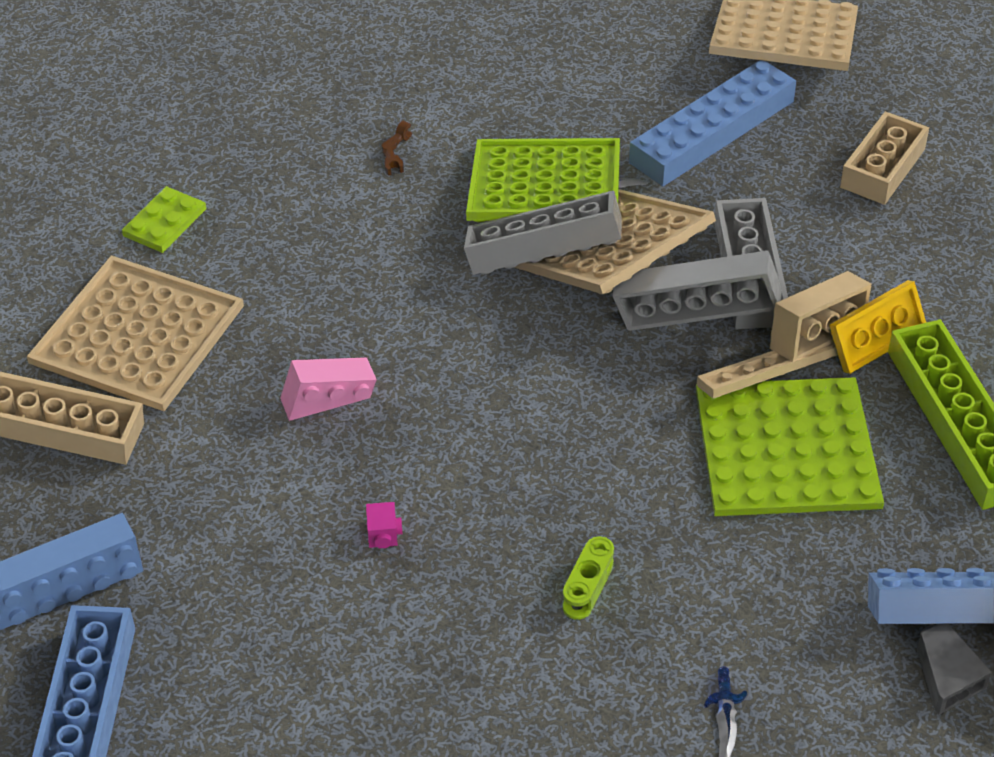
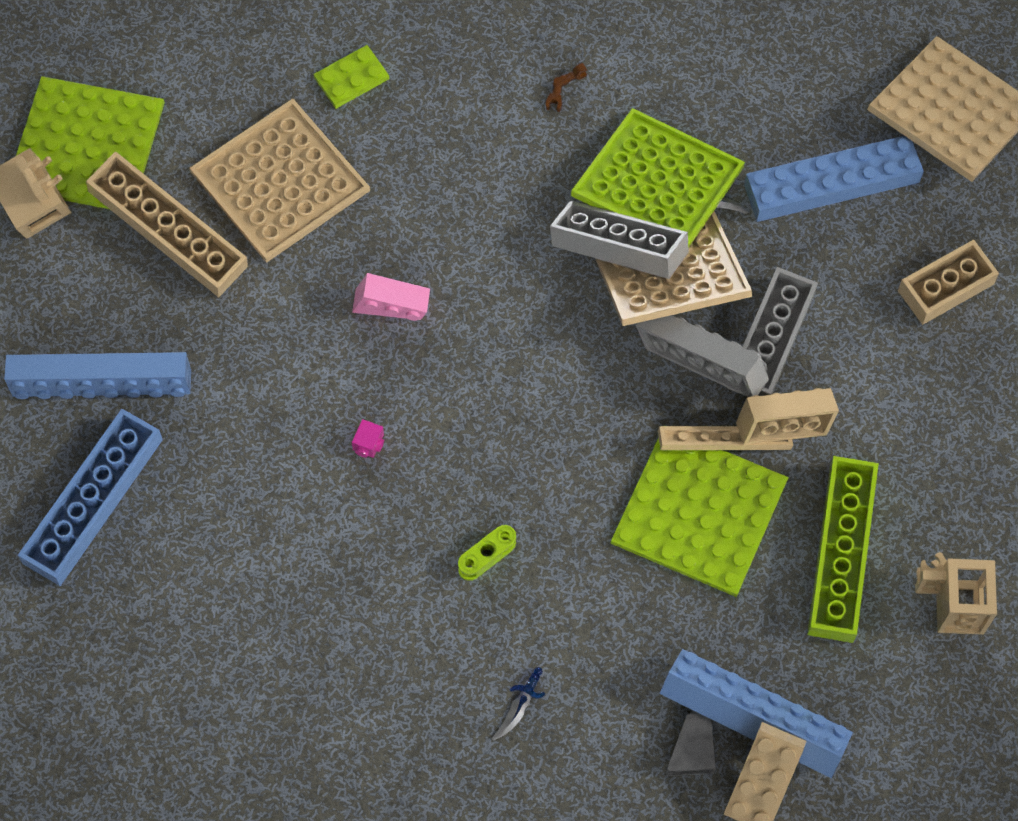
camera: 25 degrees right, 20 degrees up
yellow plate [829,280,926,374] -> none

